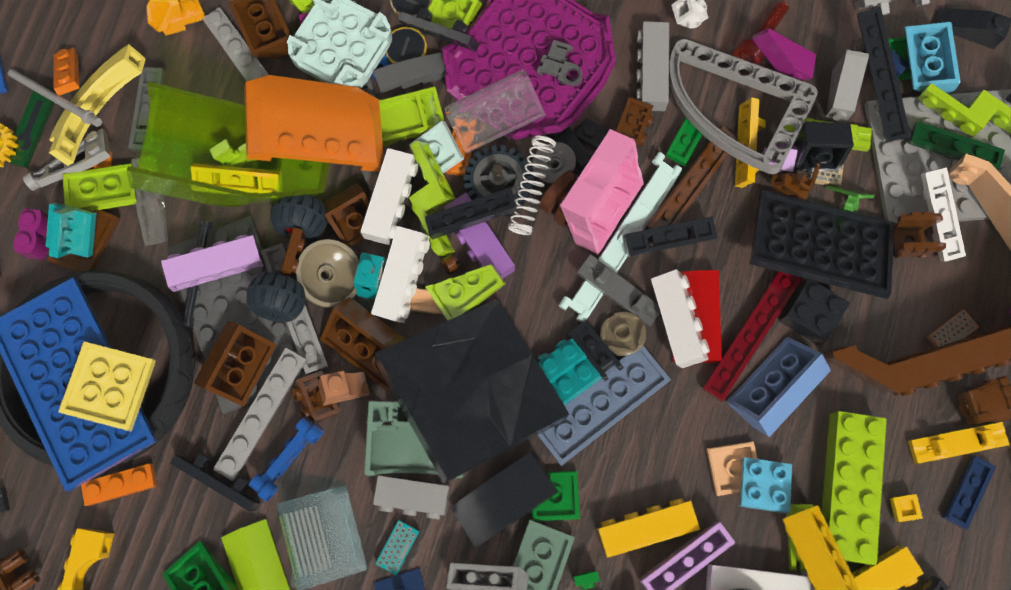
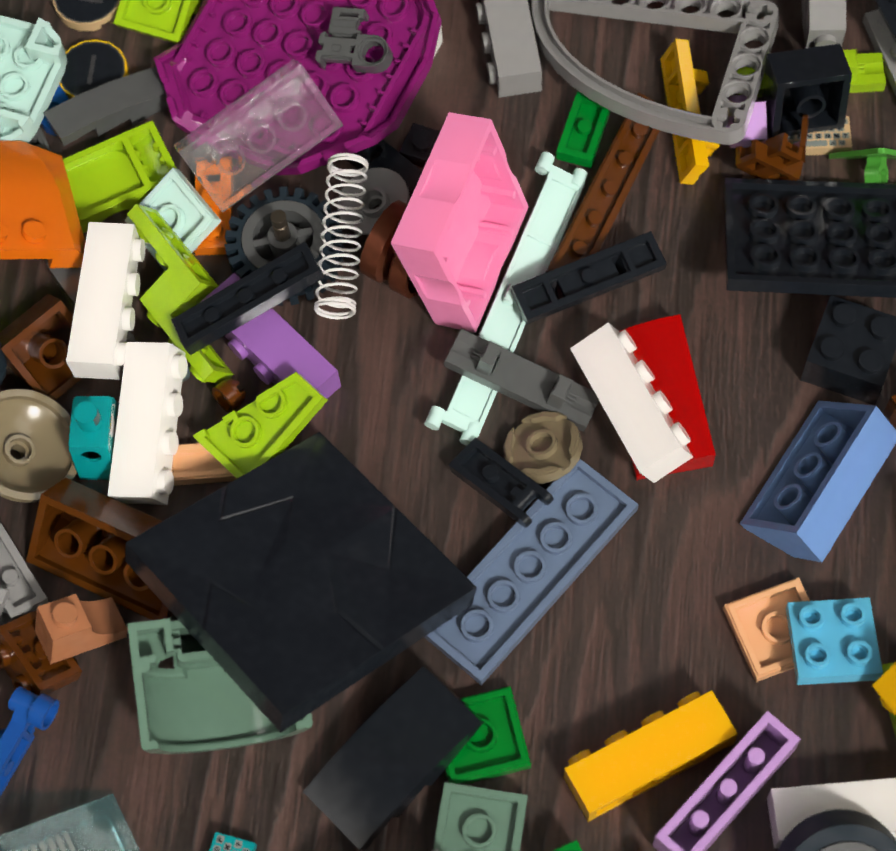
camera: 10 degrees left, 10 degrees down
light grey brick [373,476,450,519] -> none
black hinge [398,7,480,52] -> none
teal plate [537,339,602,406] -> none
reddish brown bracket [616,97,655,149] -> none
dark red plate [702,272,803,402] -> none

